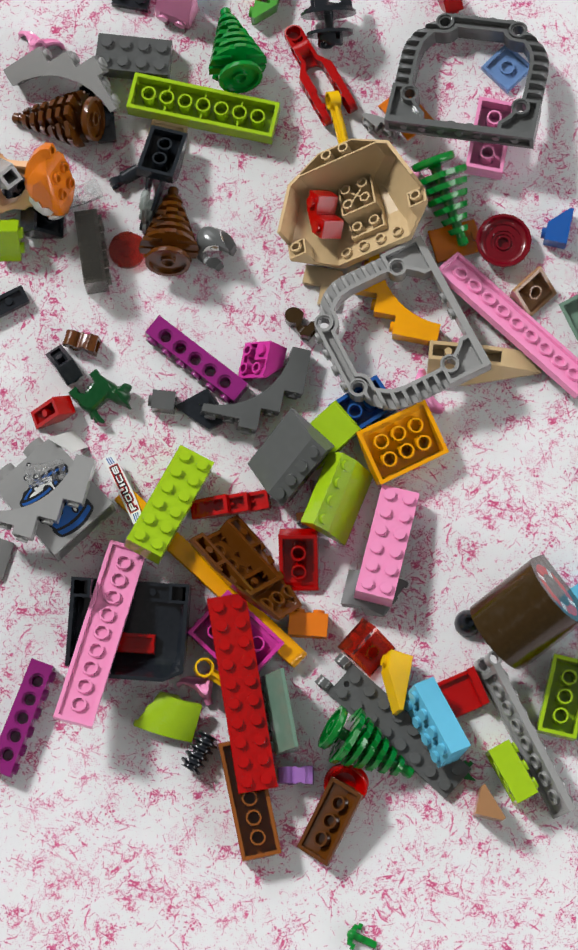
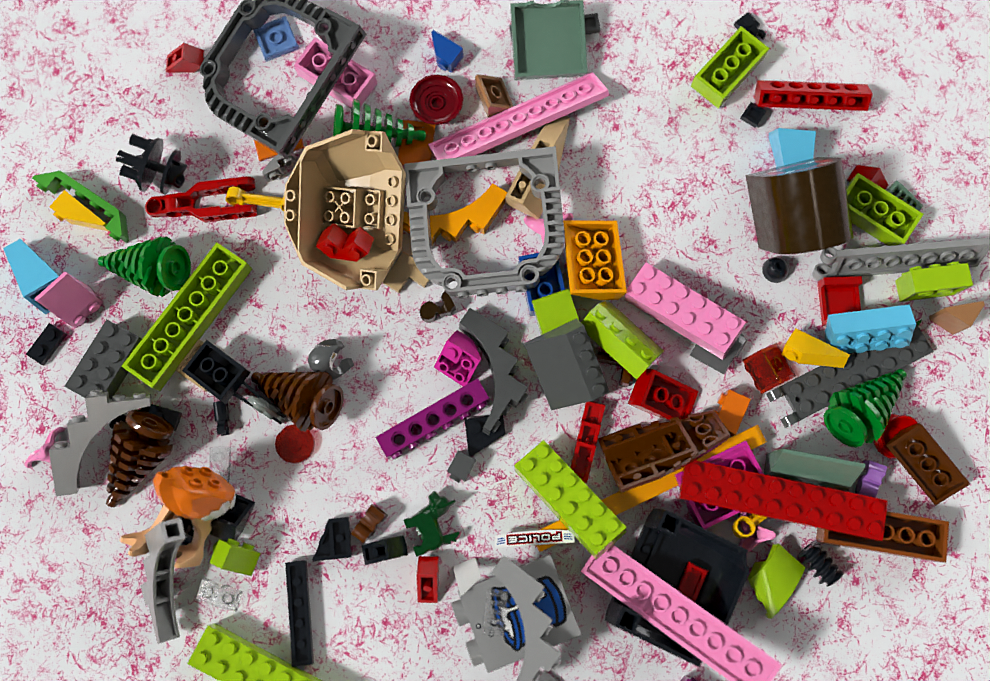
camera: 70 degrees left, 0 degrees up
clear smoke brick [74,209,112,295] -> none
none -> black wing [312,517,352,562]

